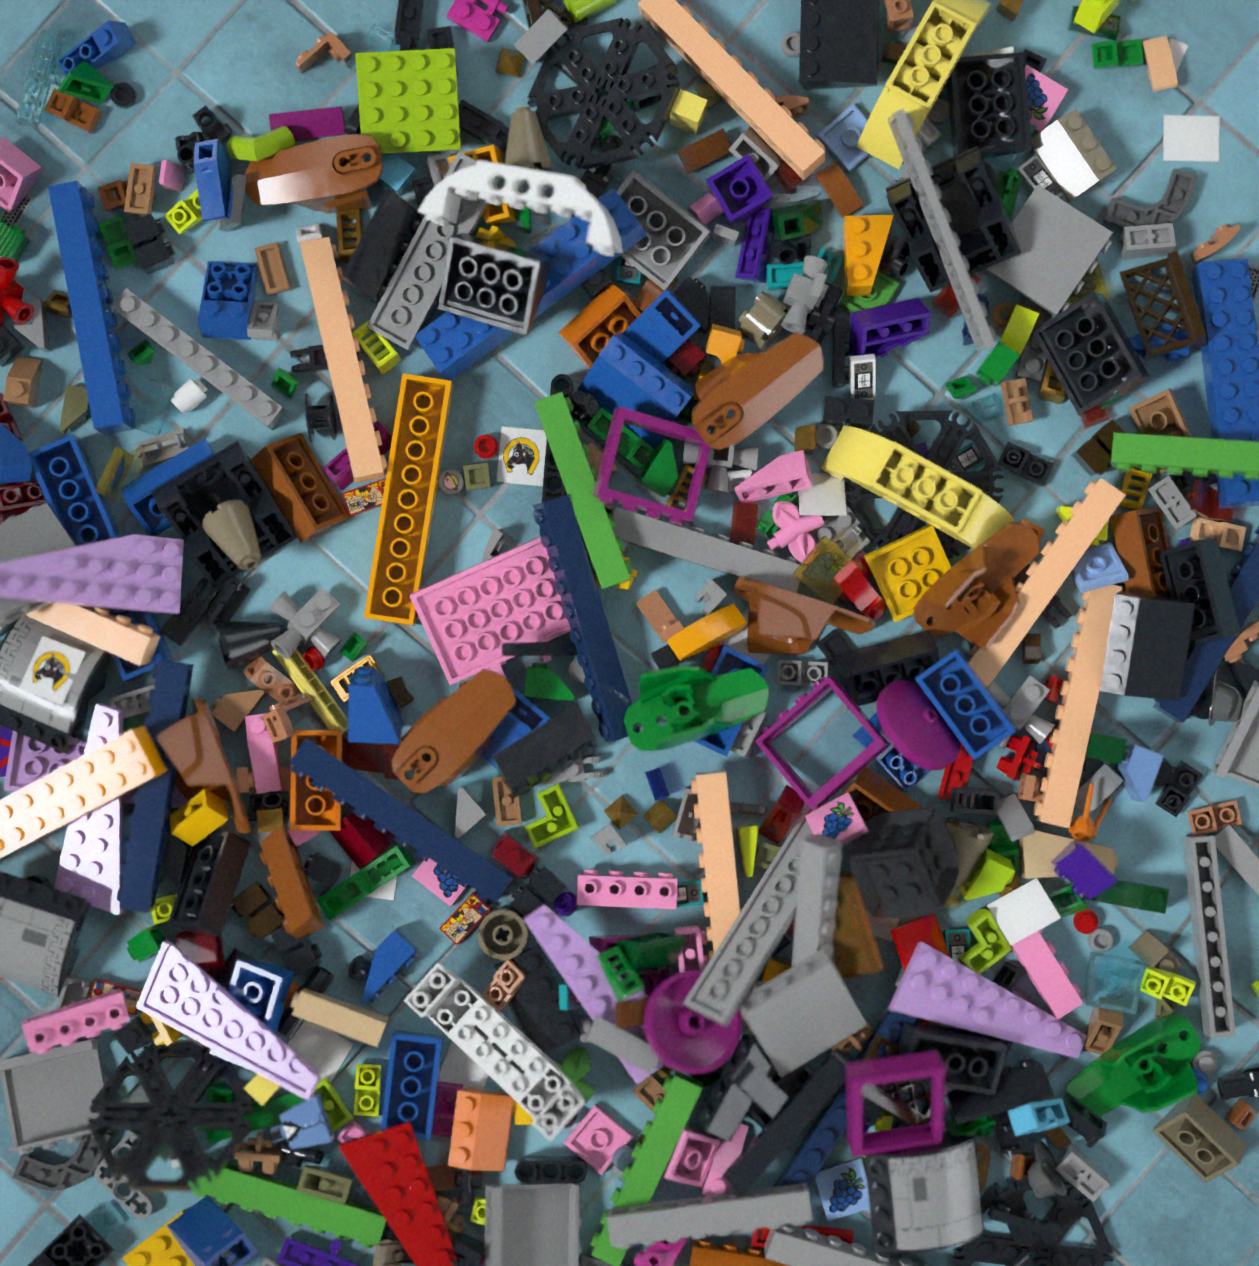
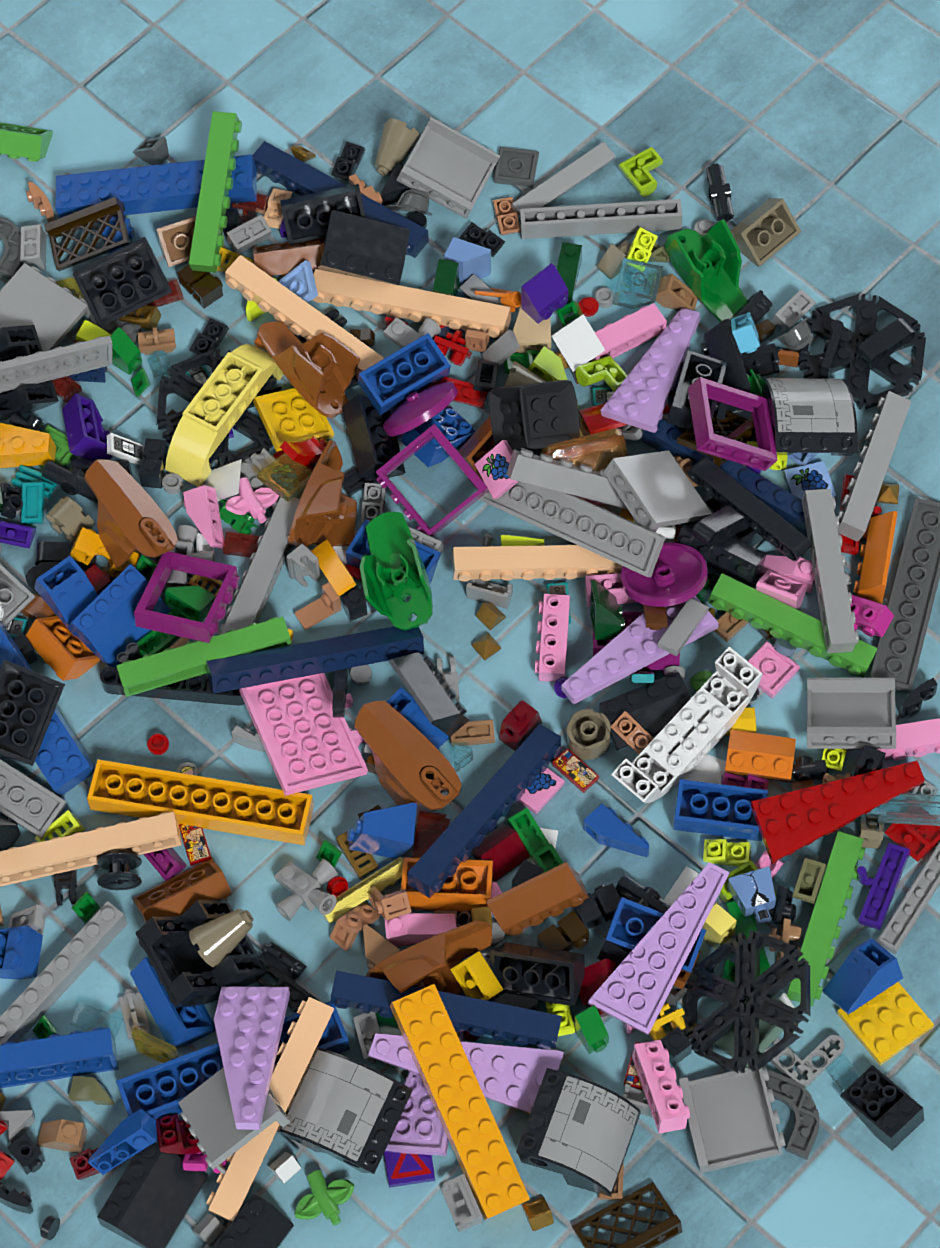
camera: 80 degrees left, 25 degrees down
sticker [19,636,86,705] -> none
white brick [171,378,208,414] -> none
black cone [215,620,285,670] -> none
tan slope [290,988,389,1047] -> none
black tile [348,955,371,982] -> none
light grey slope [455,787,487,838] -> none
olive plate [463,463,491,491] -> none
sticker [496,426,547,486] -> none
black piece [511,866,567,917] -> none
black beam [515,1156,587,1184] -> none
lime brick [524,783,579,849] -> none
green slope [525,663,575,701] -> none
light grey hinge [590,822,627,855] -> none
green slope [596,946,645,1002] -> none
clear blue piece [645,767,670,801] -> none
olive plate [754,841,781,869] -> none
clear red slope [758,785,805,844] -> none
light grey brick [781,256,828,333] -> none
pearl gold slope [794,425,816,452] -> none
black slope [993,961,1024,993] -> none
dark orange slope [1224,1098,1257,1132] -> none

